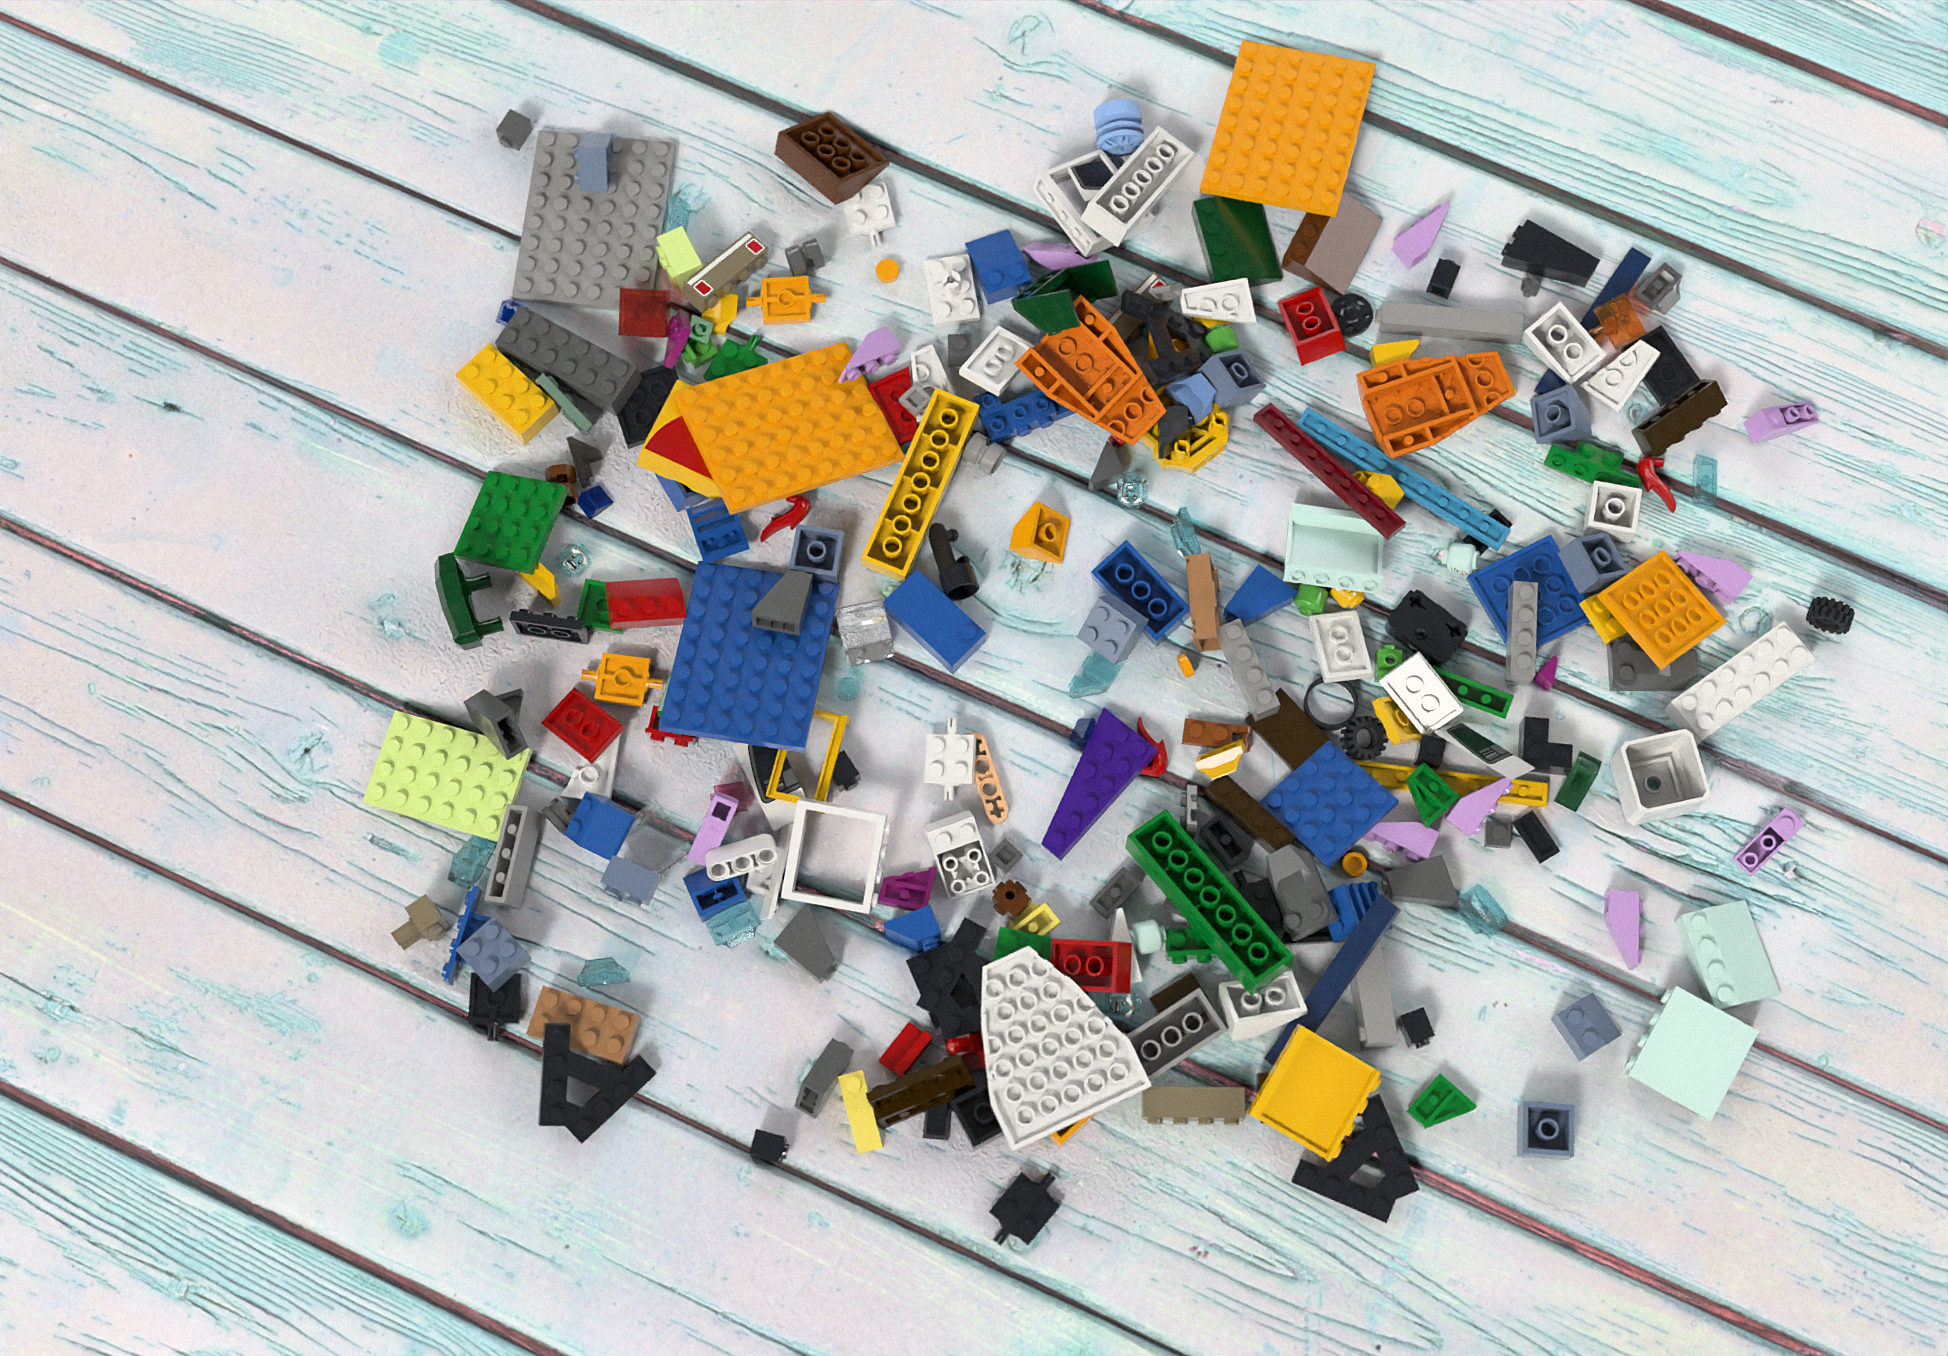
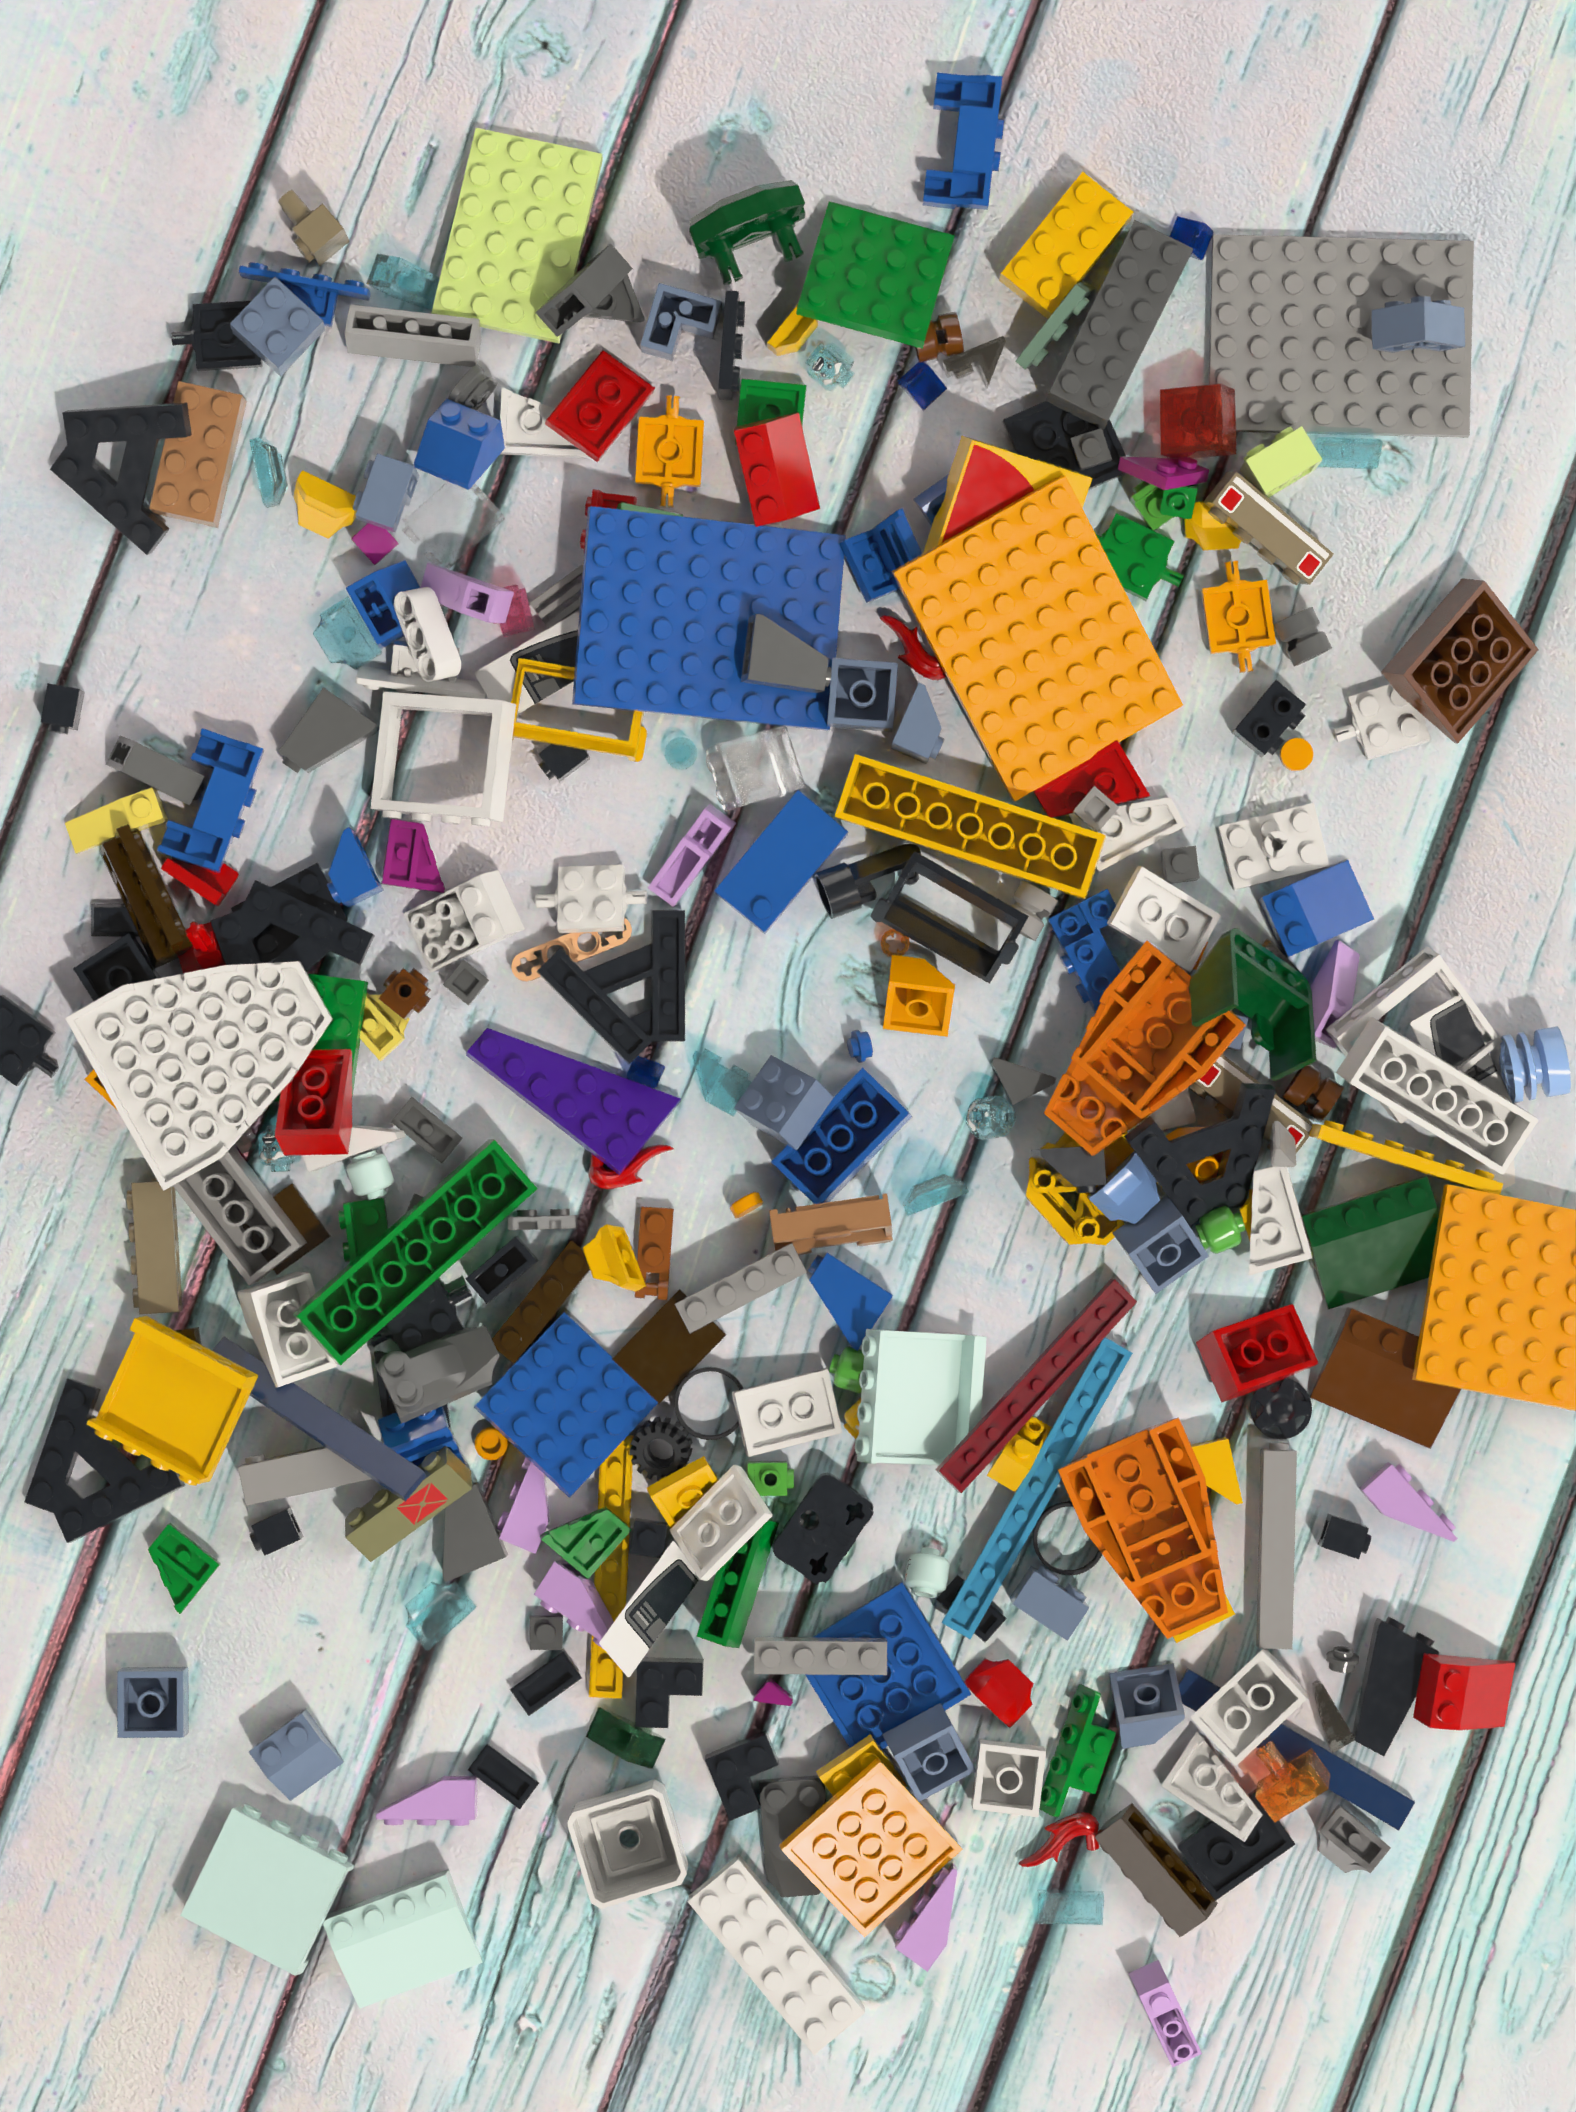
camera: 90 degrees right, 15 degrees up
dark grey brick [496,109,533,151] -> none
lavender slope [838,326,902,384] -> none
lavender slope [1733,805,1806,876] -> none
black tyre [1806,597,1855,635] -> none
none -> blue bracket [157,728,264,873]
none -> yellow slope [293,470,357,539]
none -> olive brick [345,1446,472,1562]
none -> magenta slope [351,523,399,565]
none -> black tile [468,1744,539,1809]
none -> light grey tile [530,565,583,629]
none -> black plate [536,910,685,1065]
none -> sand blue brick [640,283,722,361]
none -> lavender slope [648,804,736,907]
none -> black brick [705,1730,779,1821]
none -> blue plate [847,1030,873,1063]
none -> black piece [871,851,1029,984]
none -> clear orange bush [880,929,910,958]
none -> sand blue slope [891,683,944,764]
none -> blue bracket [923,72,1004,210]
none -> red slope [963,1658,1034,1728]
none -> sand blue brick [1010,1565,1089,1641]
none -> black tyre [1033,1502,1102,1575]
none -> dark grey plate [1070,428,1112,471]
none -> black brick [1232,680,1306,758]
none -> reddish brown wheel [1282,1064,1344,1122]
none -> yellow plate [1309,1120,1503,1195]
none -> clear smoke slope [1312,1680,1355,1753]
none -> slope [1413,1653,1515,1731]

